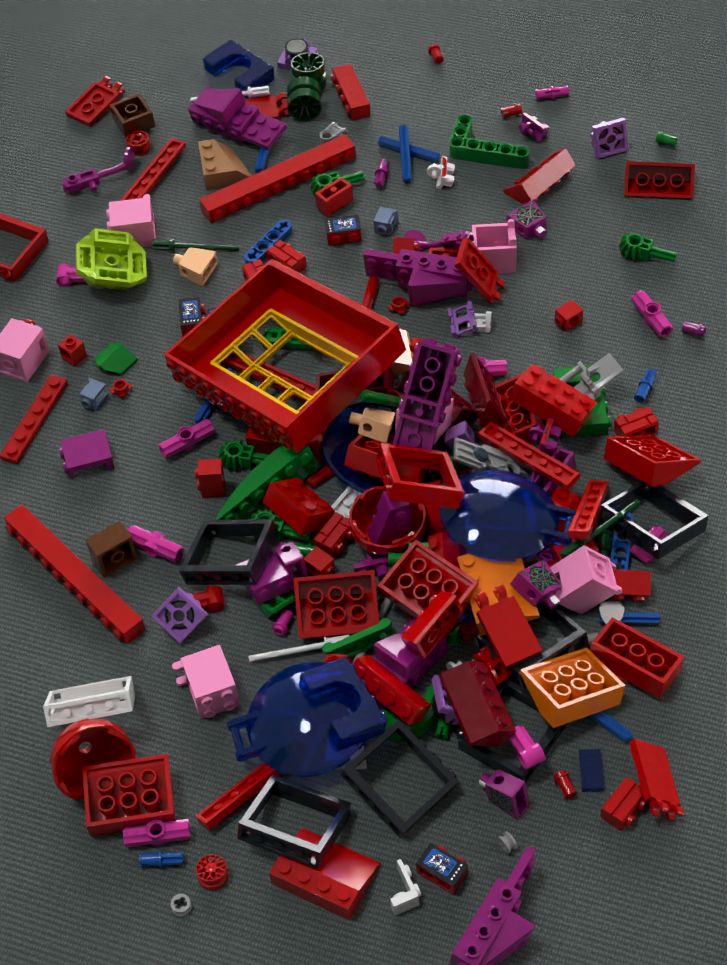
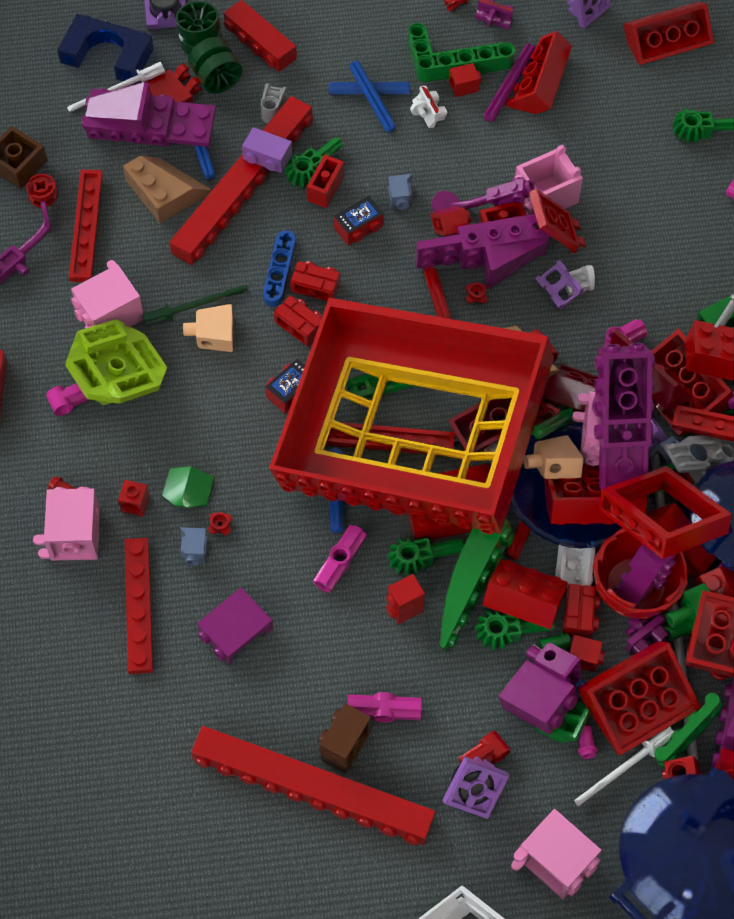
camera: 30 degrees left, 10 degrees up
brick [178,297,205,337] -> none
black window [179,519,279,585] -> none
magenta axle [374,159,390,188] -> none
magenta torso [507,200,547,239] -> none
red brick [554,300,583,332] -> none
none -> medium lavender brick [242,127,292,173]
none -> red brick [449,63,482,97]
none -> magenta axle [484,43,536,122]

